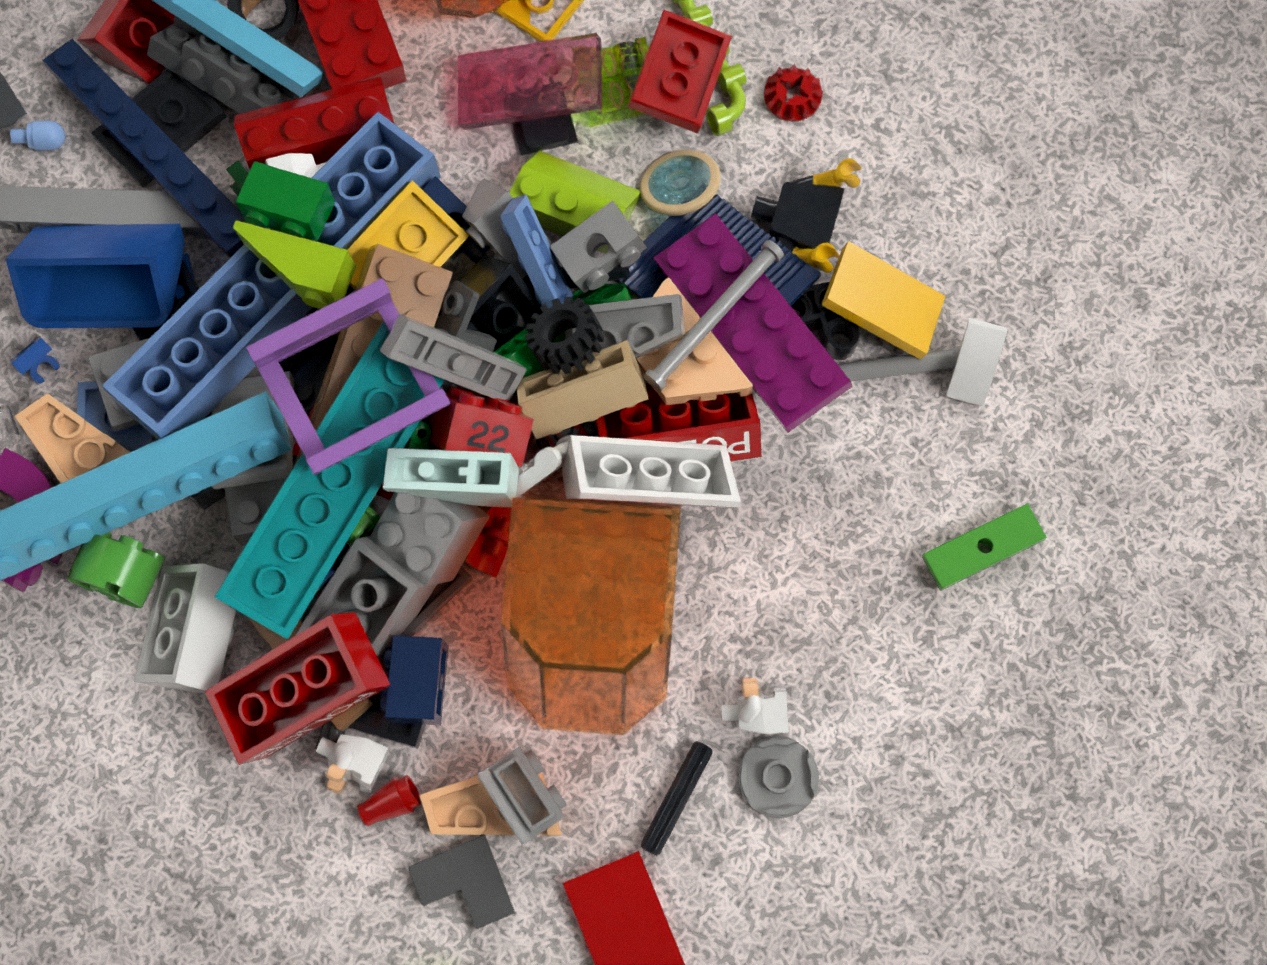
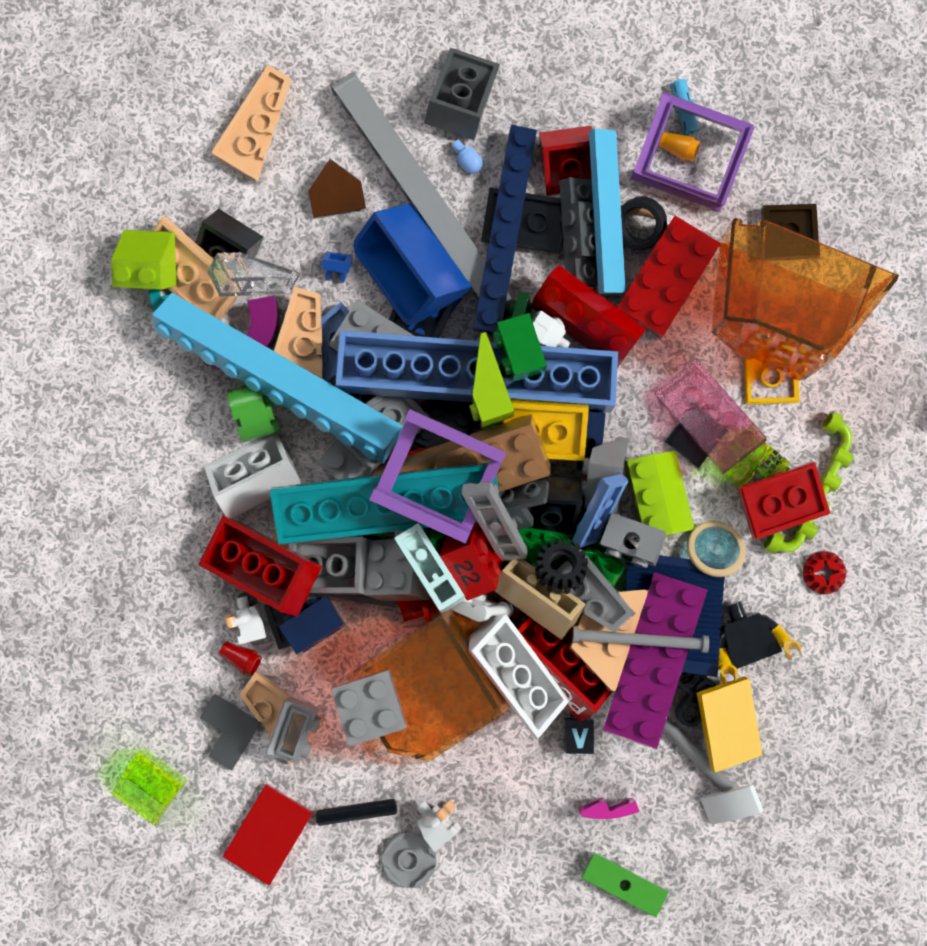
camera: 50 degrees right, 10 degrees up
none -> light grey brick [331,669,407,747]
none -> black brick [564,713,594,754]
none -> dark pink slope [578,798,640,819]

